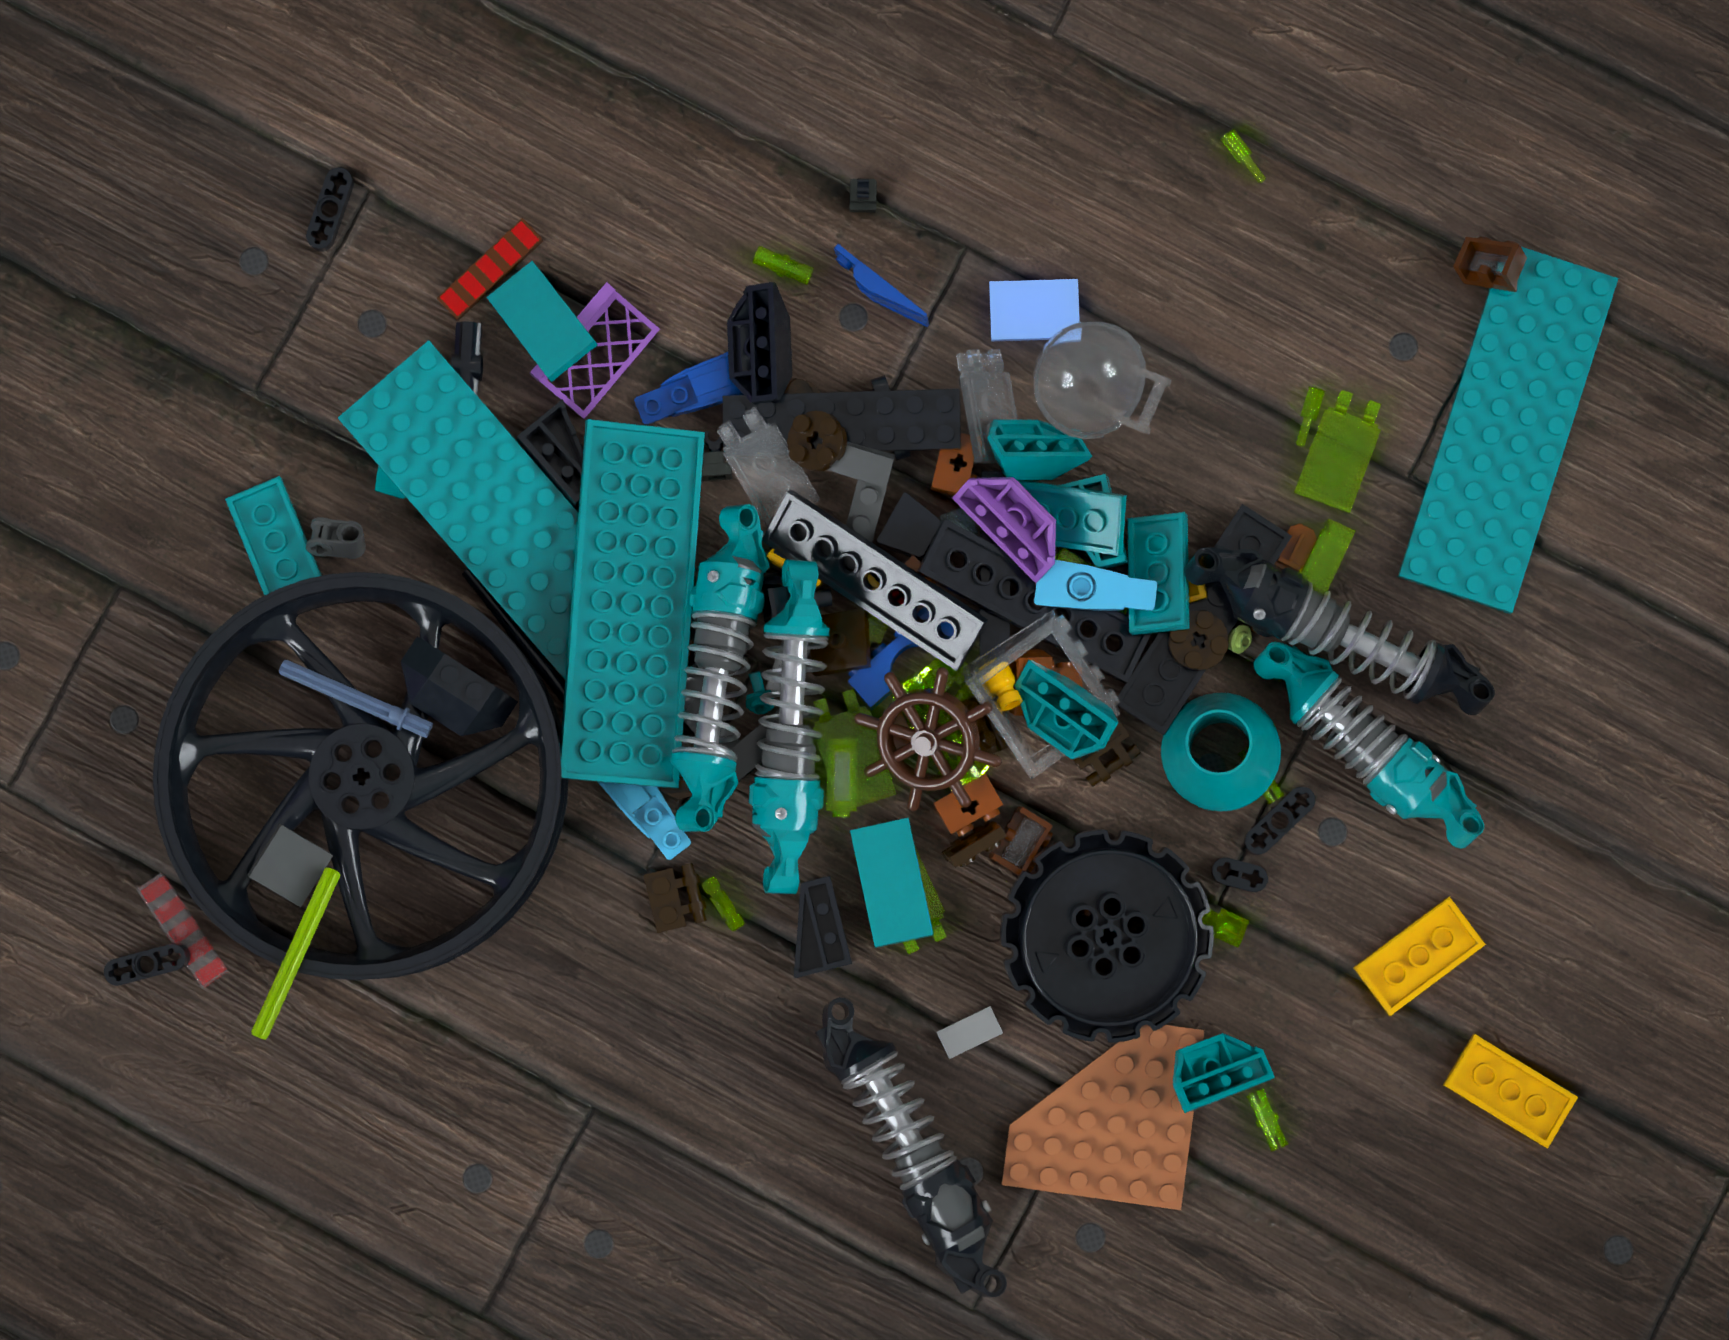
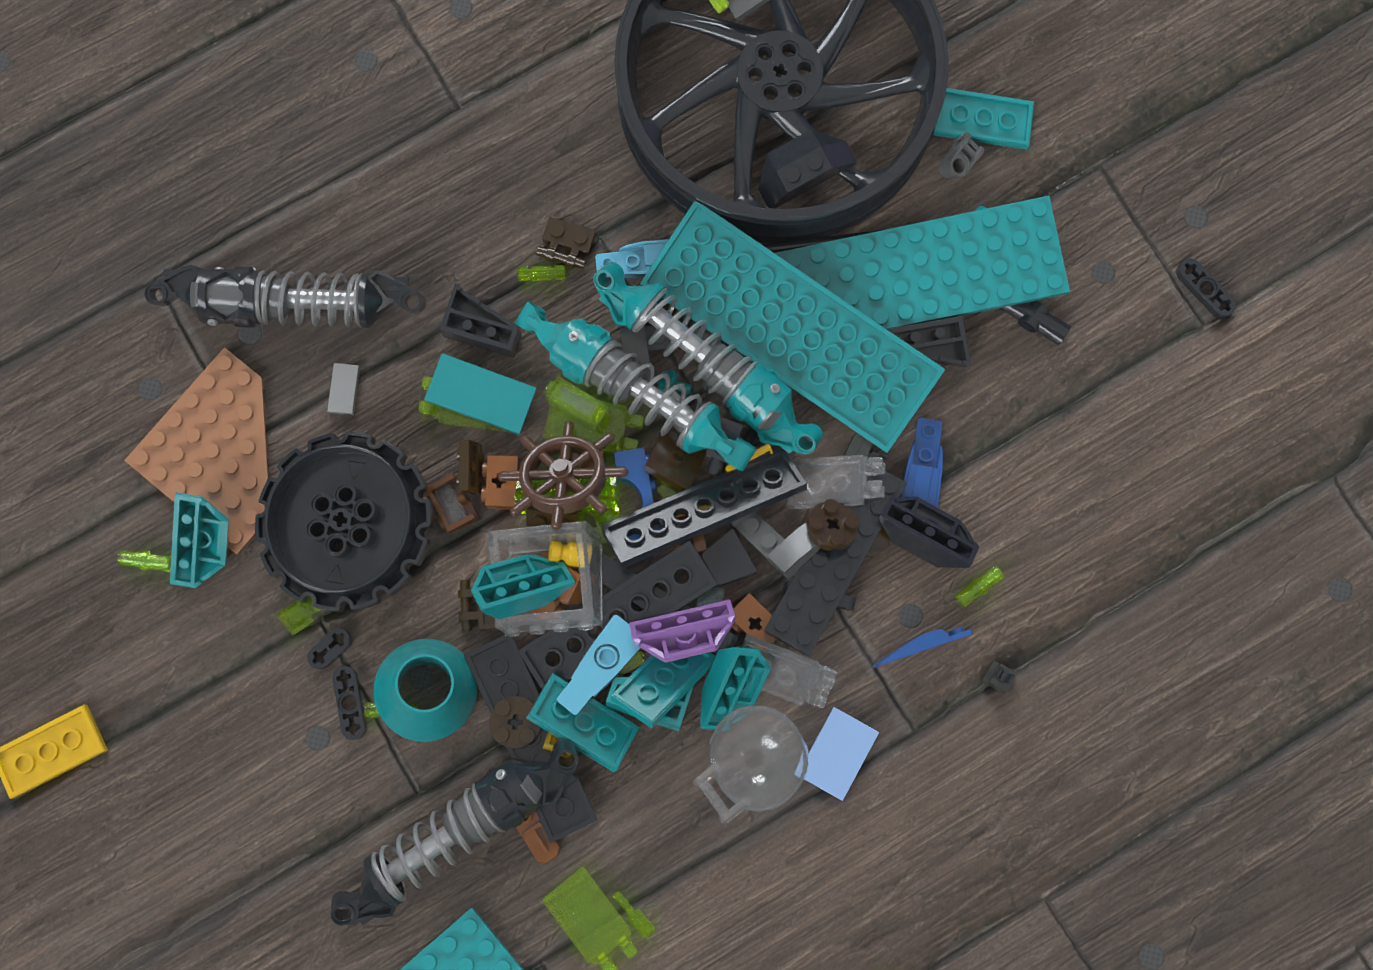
camera: 120 degrees right, 5 degrees down
sand blue axle [279,660,433,738] -> none
tile [437,218,543,321] -> none
teal tile [486,261,598,382] -> none
medium lavender fence [529,282,660,419] -> none
yellowish green plate [1228,625,1252,654] -> none
teal piece [1254,642,1484,849] -> none
clear neon green window [1301,518,1356,595] -> none
yellow tile [1353,896,1486,1016] -> none

